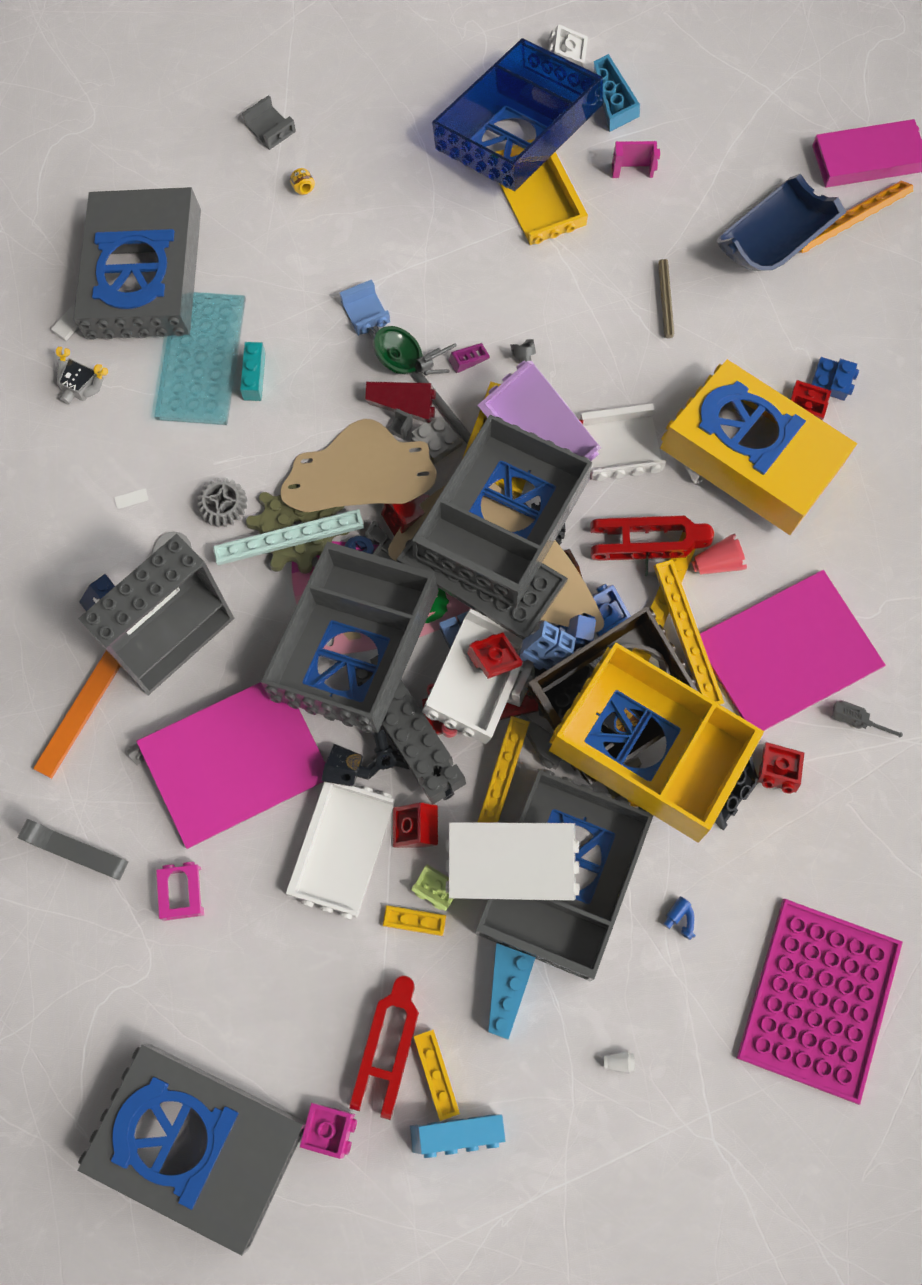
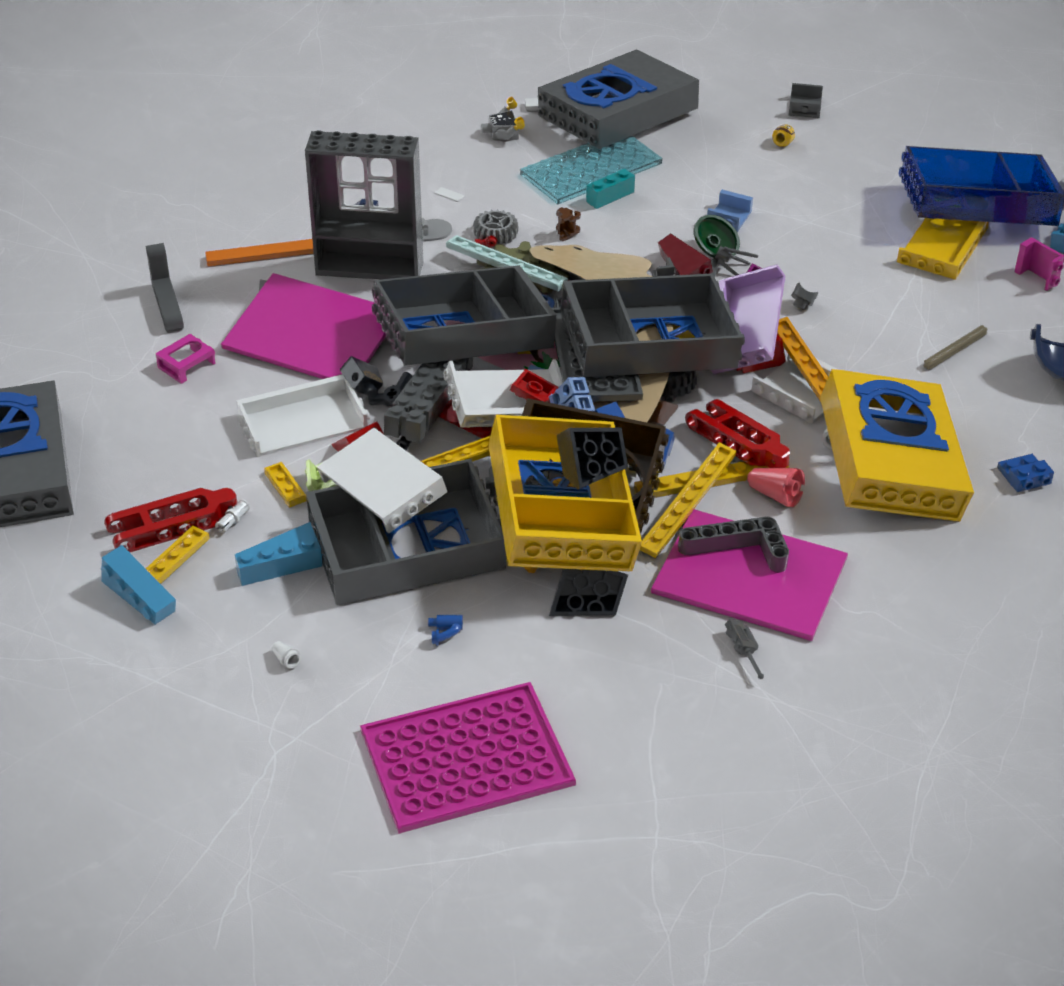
camera: 50 degrees right, 30 degrees down
dark pink plate [300,1103,357,1159] -> none
red plate [757,742,805,794] -> none
red plate [790,380,831,421] -> none
none -> white pin [215,499,250,533]
none -> red arm [475,236,497,248]
none -> reddish brown piece [556,207,581,242]
none -> black wedge [556,428,628,490]
none -> dark grey beam [678,517,789,572]
none -> light orange plate [777,317,828,402]

